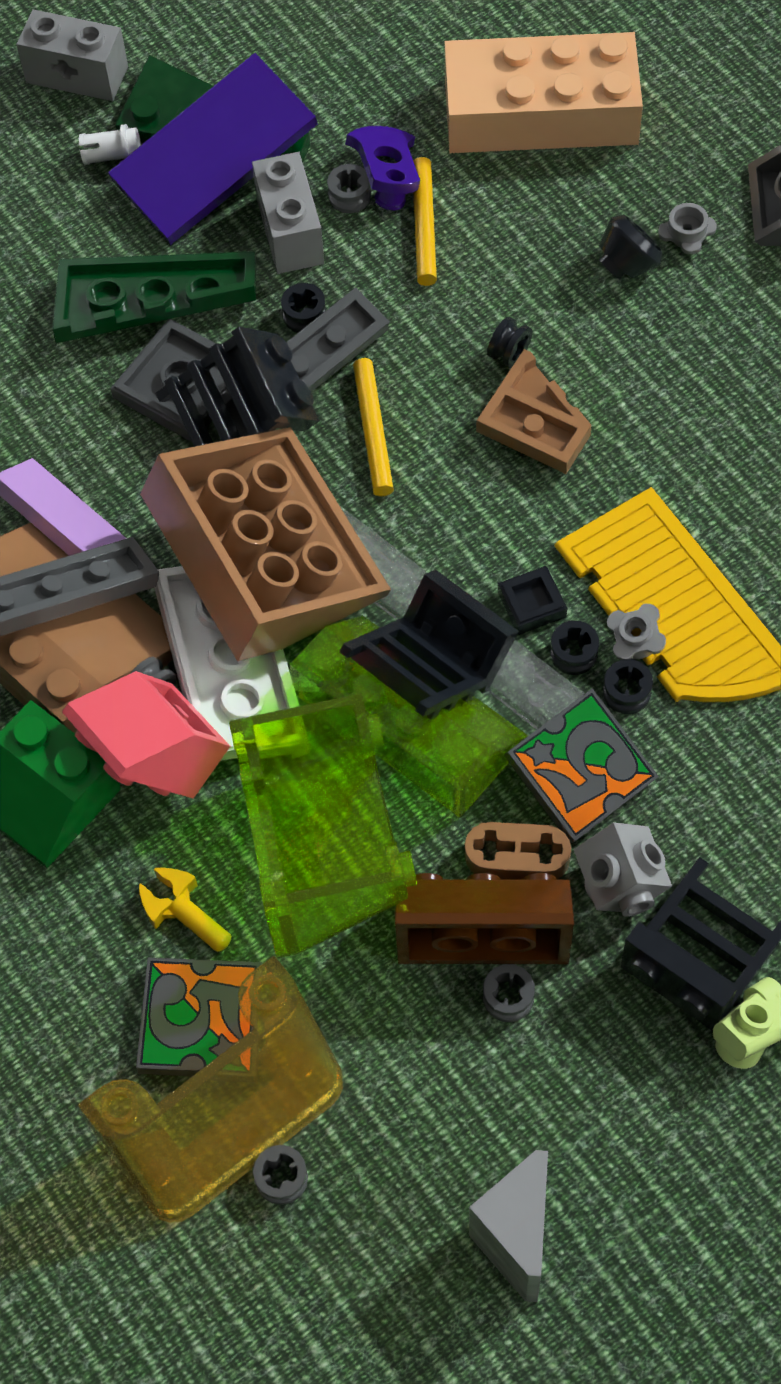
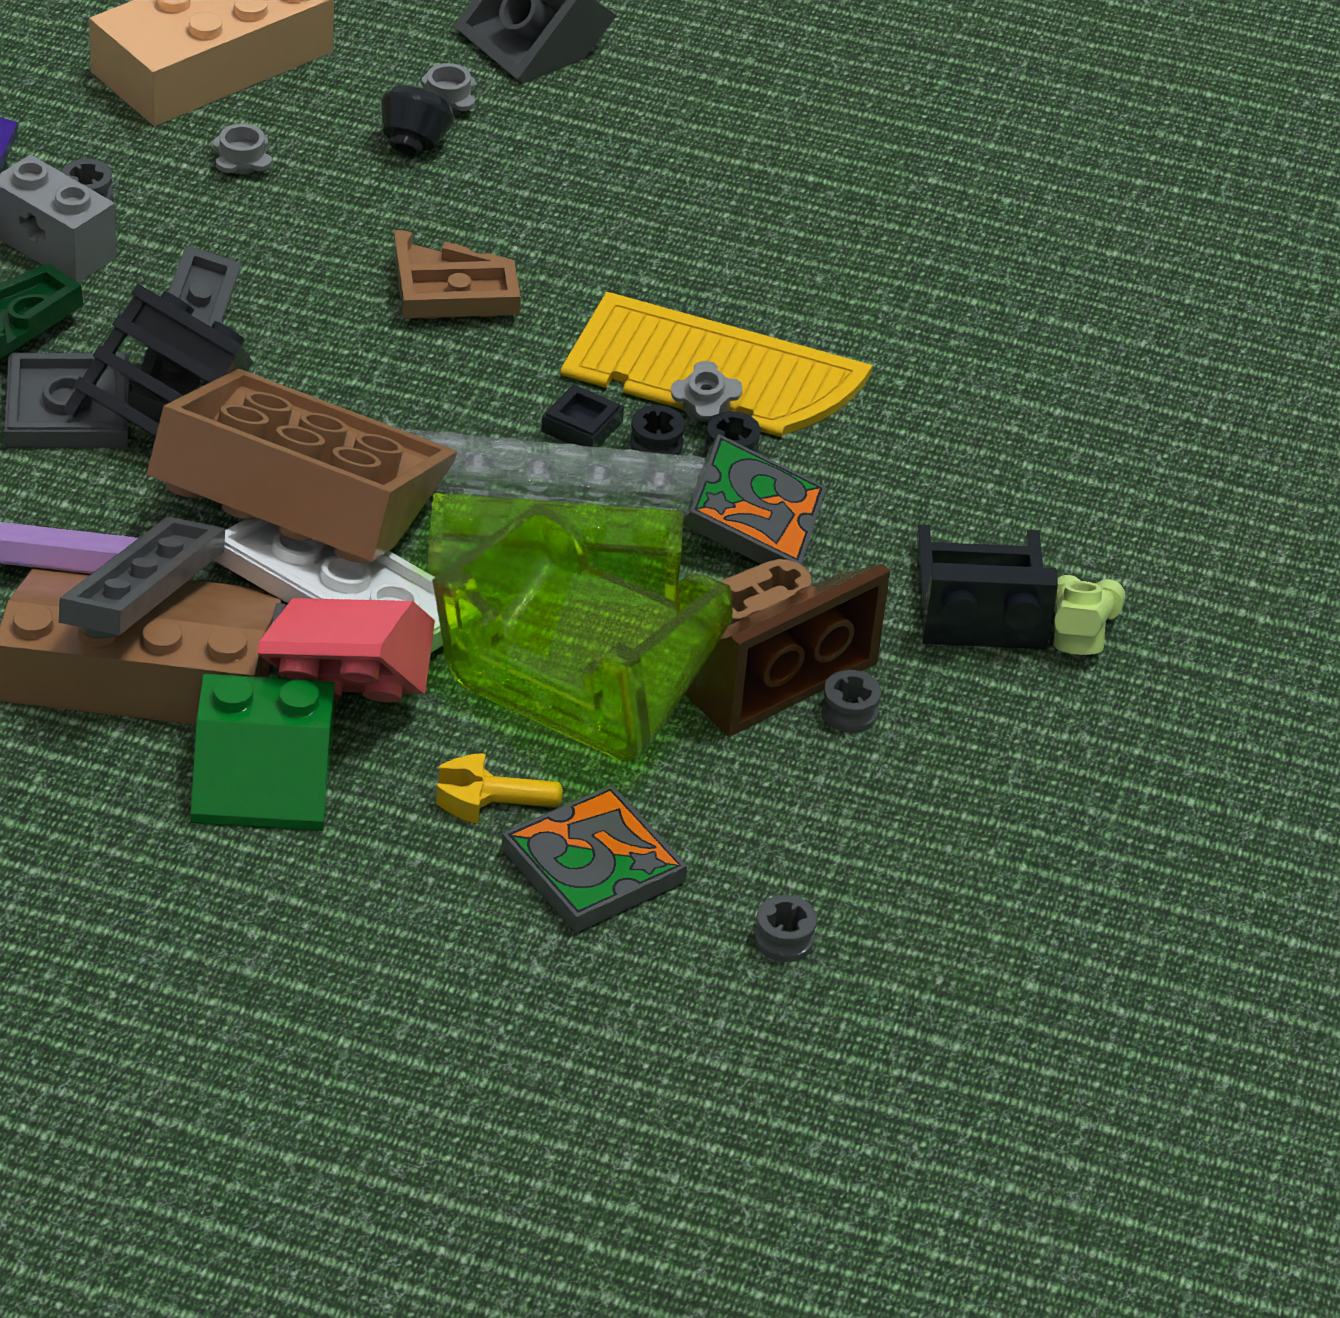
camera: 45 degrees left, 20 degrees down
clear yellow windscreen [78,956,343,1223] -> none
black bush [281,283,326,333] -> none
black plate [339,570,519,720] -> none
dark purple piece [345,126,420,211] -> none
yellow bar [353,358,394,497] -> none
yellow bar [413,157,437,286] -> none
light grey slope [469,1150,548,1302] -> none
black bush [487,317,533,368] -> none
light grey brick [573,822,673,916] -> none
none -> light grey plate [213,123,272,174]

